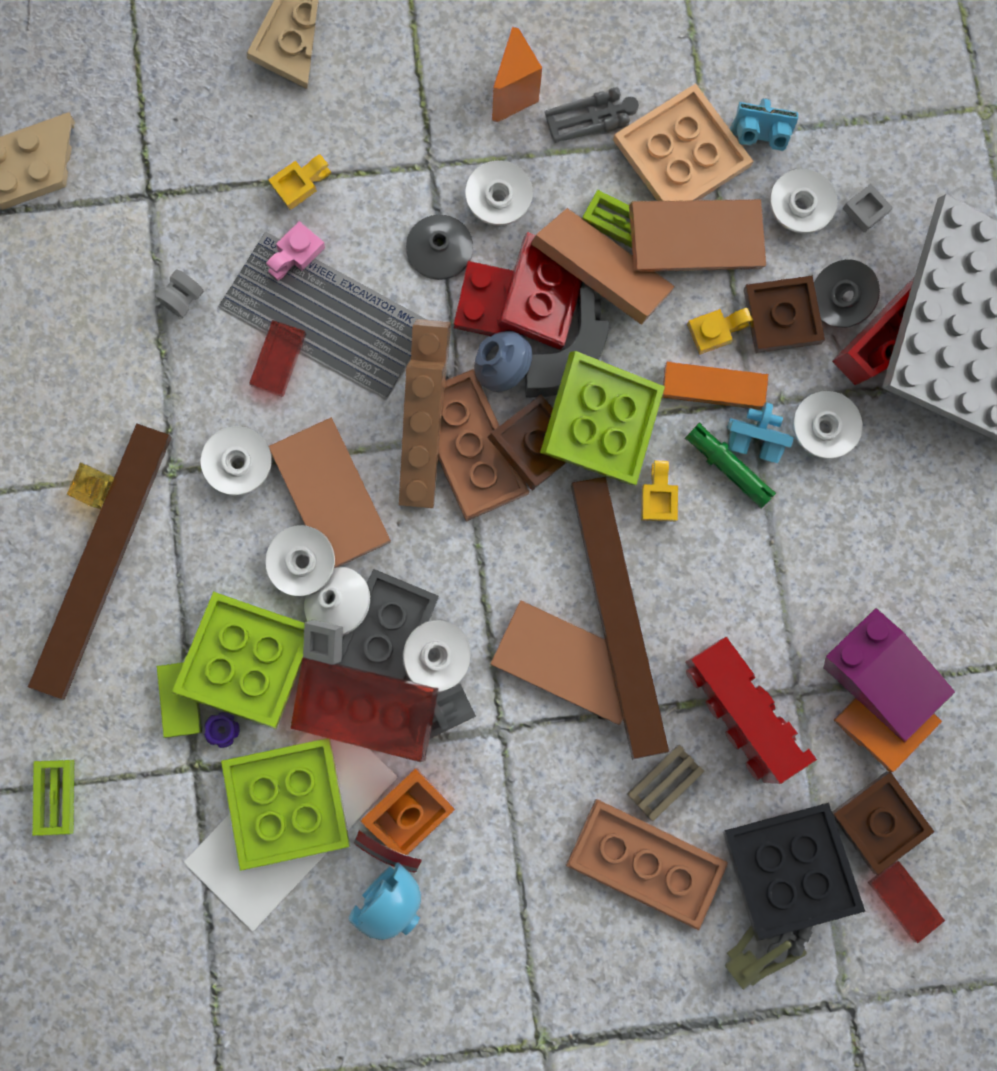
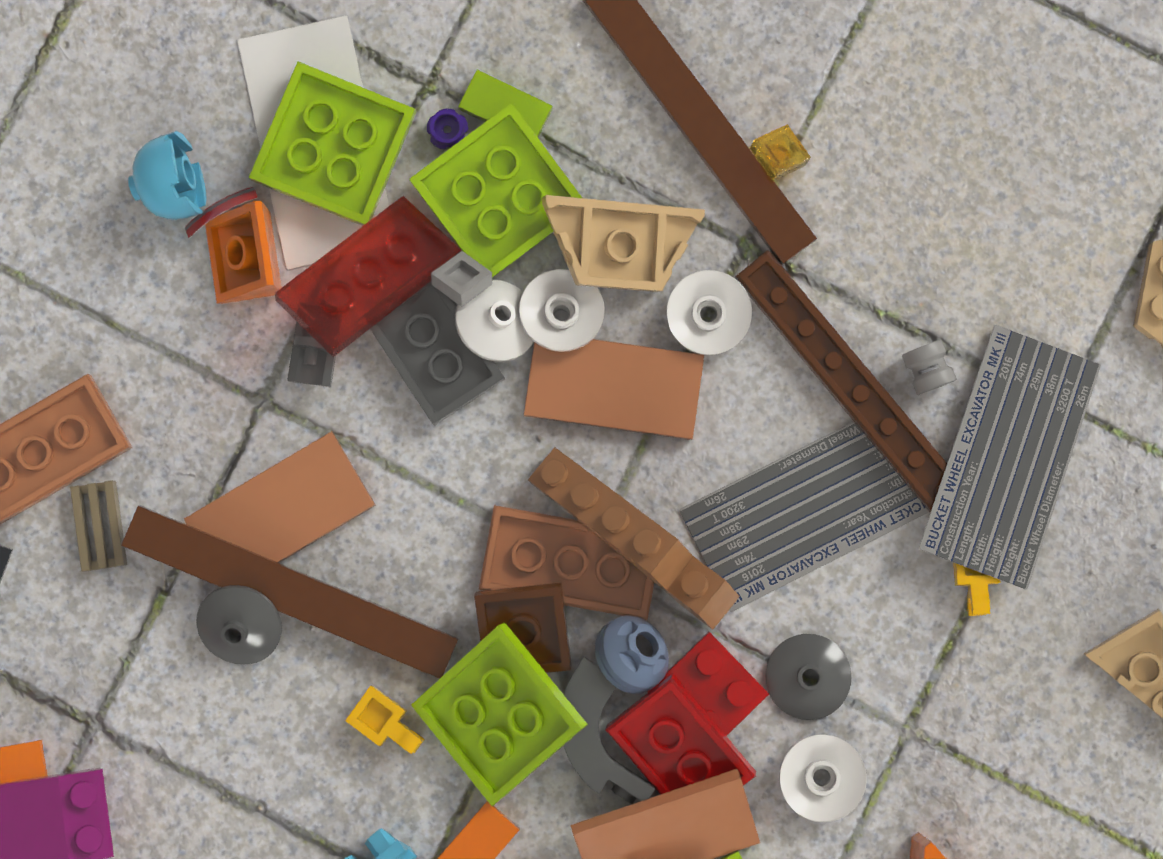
camera: 135 degrees right, 5 degrees up
clear red tile [249,320,306,397] -> none
bright pink plate [266,221,325,281] -> none
white dish [403,620,471,692] -> none
green pin [684,422,776,509] -> none
red wedge [685,636,817,784] -> none
none -> dark grey dish [196,585,282,665]
none -> tan wing [542,195,705,292]
none -> reddish brown tile [735,250,947,513]
none -> sticker [919,325,1101,590]

